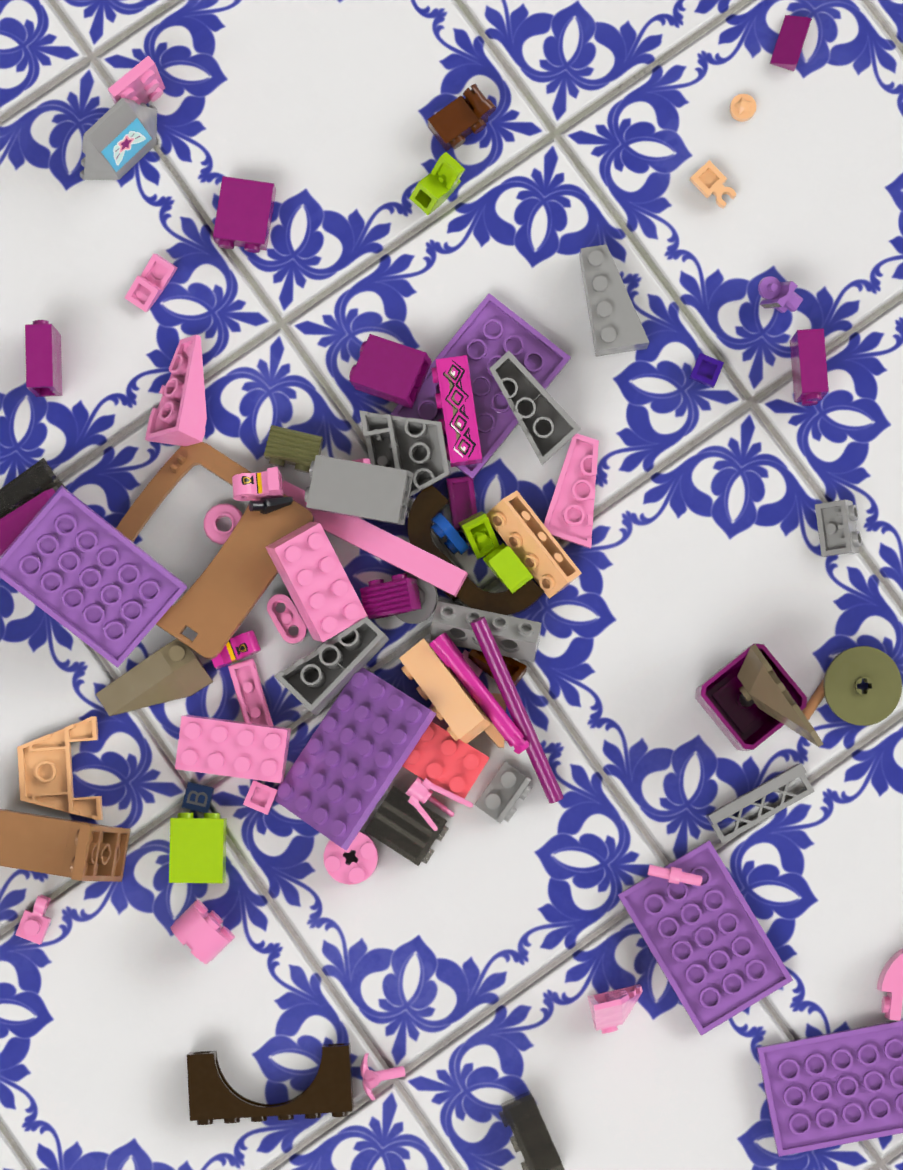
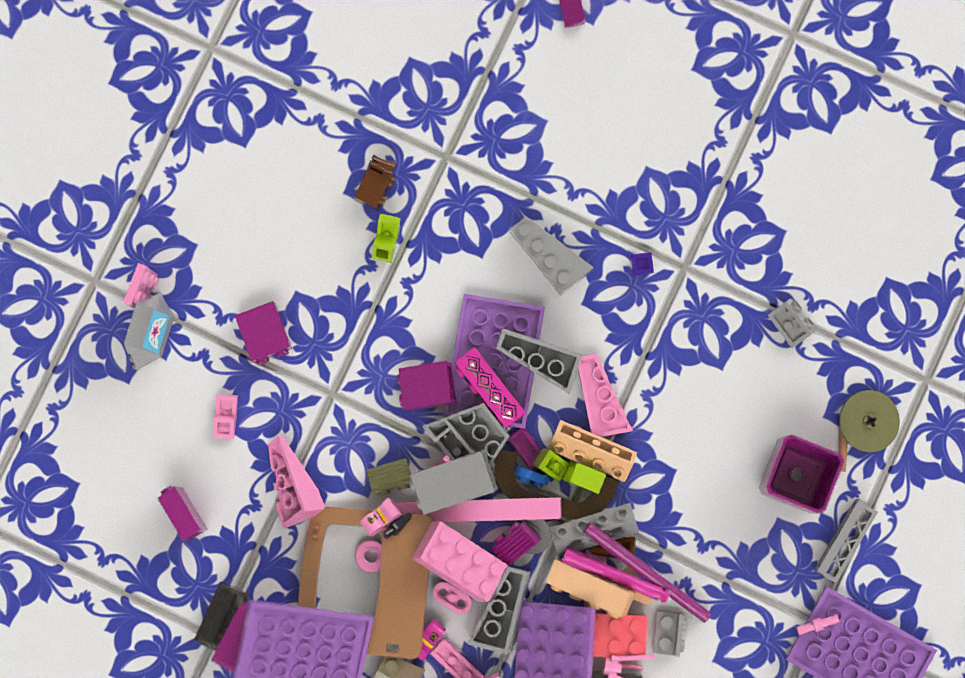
camera: 30 degrees left, 0 degrees up
light nougat plate [690,160,736,208] -> none
light nougat tile [730,94,756,122] -> none
dark tan wedge [737,644,823,747] -> none
medium lavender hips [758,276,803,313] -> none
magenta brick [790,328,829,406] -> none

